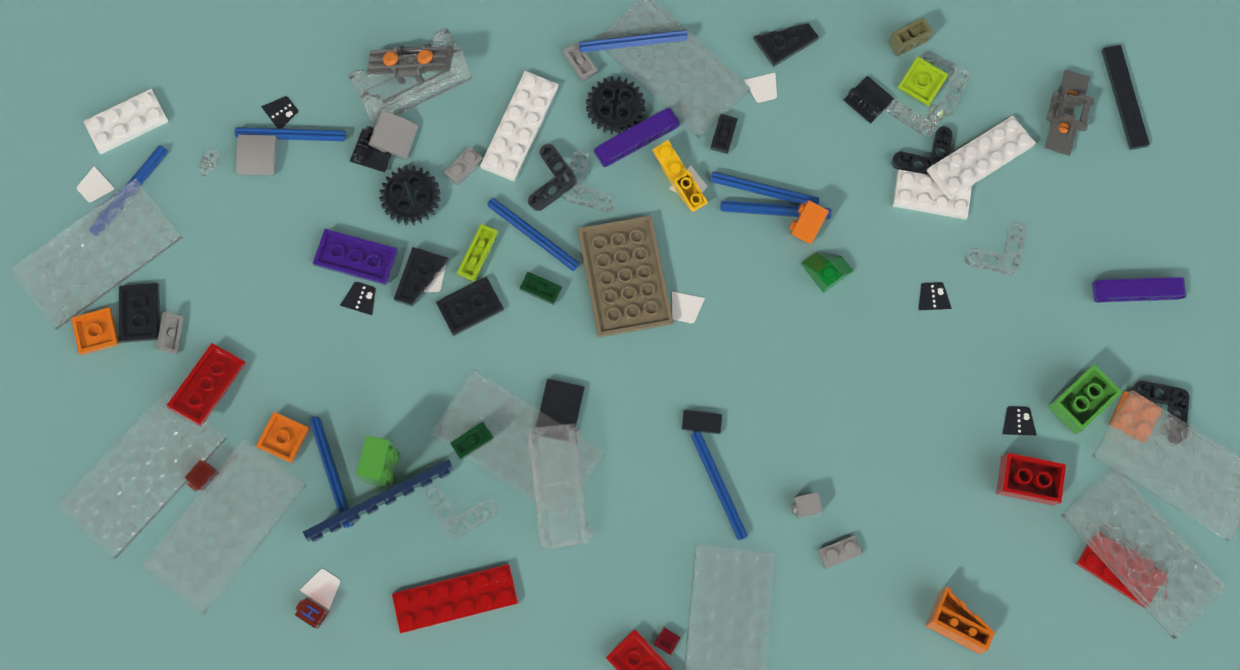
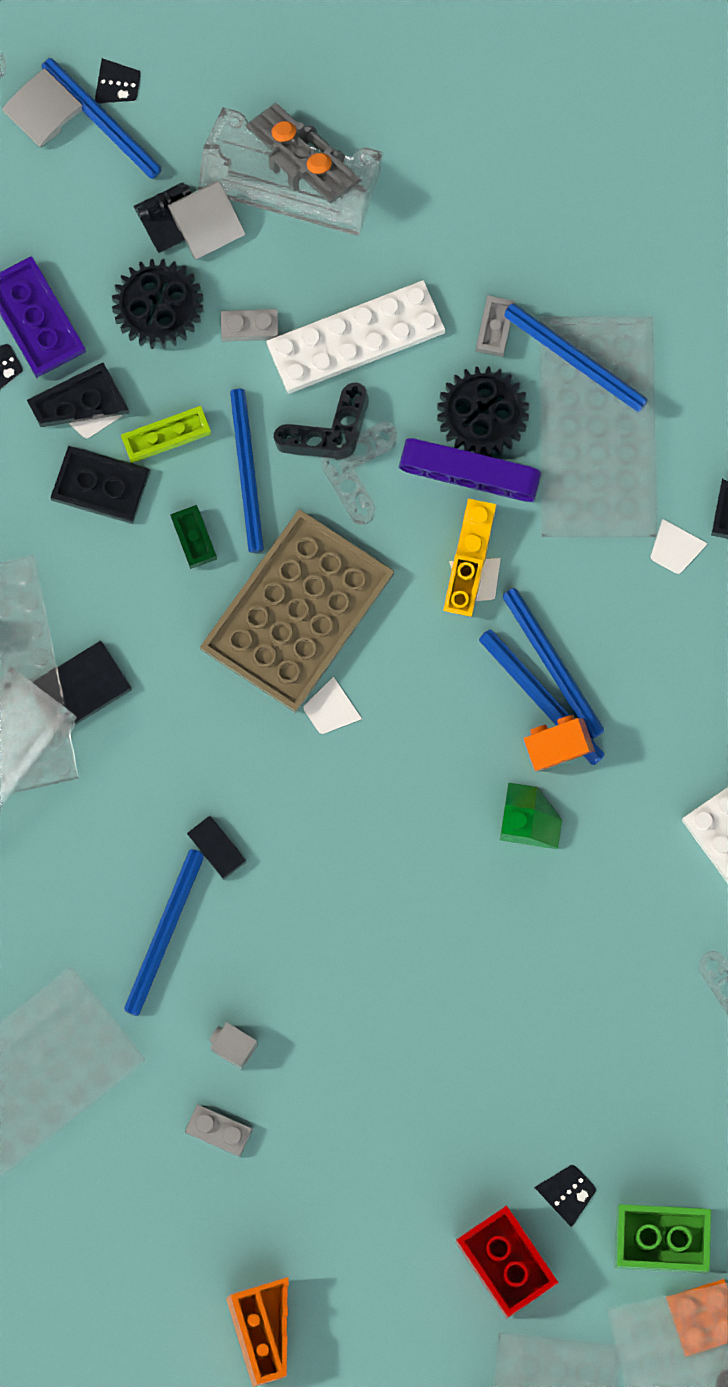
camera: 50 degrees right, 0 degrees up
black plate [710,114,738,154] -> none
black sticker [918,282,952,311] -> none

